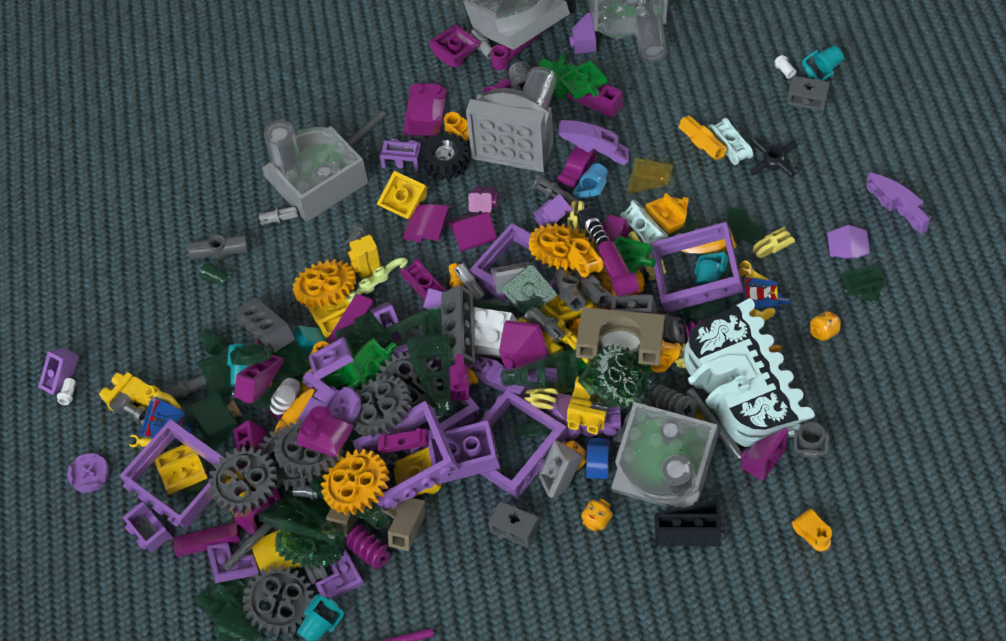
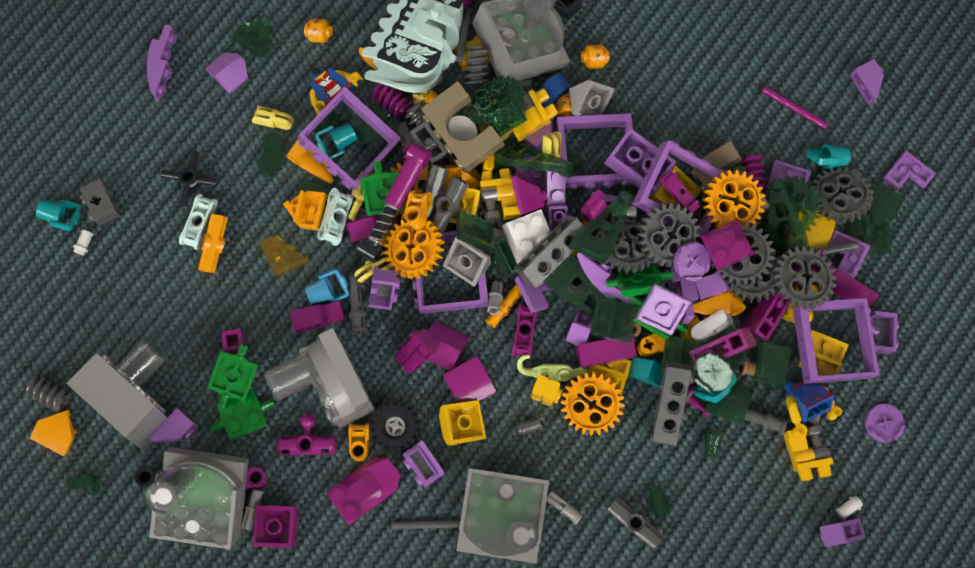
camera: 140 degrees left, 20 degrees up
dark grey brick [488,501,539,548] -> none
dark grey piece [508,61,532,97] -> none
dark grey pin [528,307,565,342] -> none
medium lavender slope [558,120,629,166] -> none

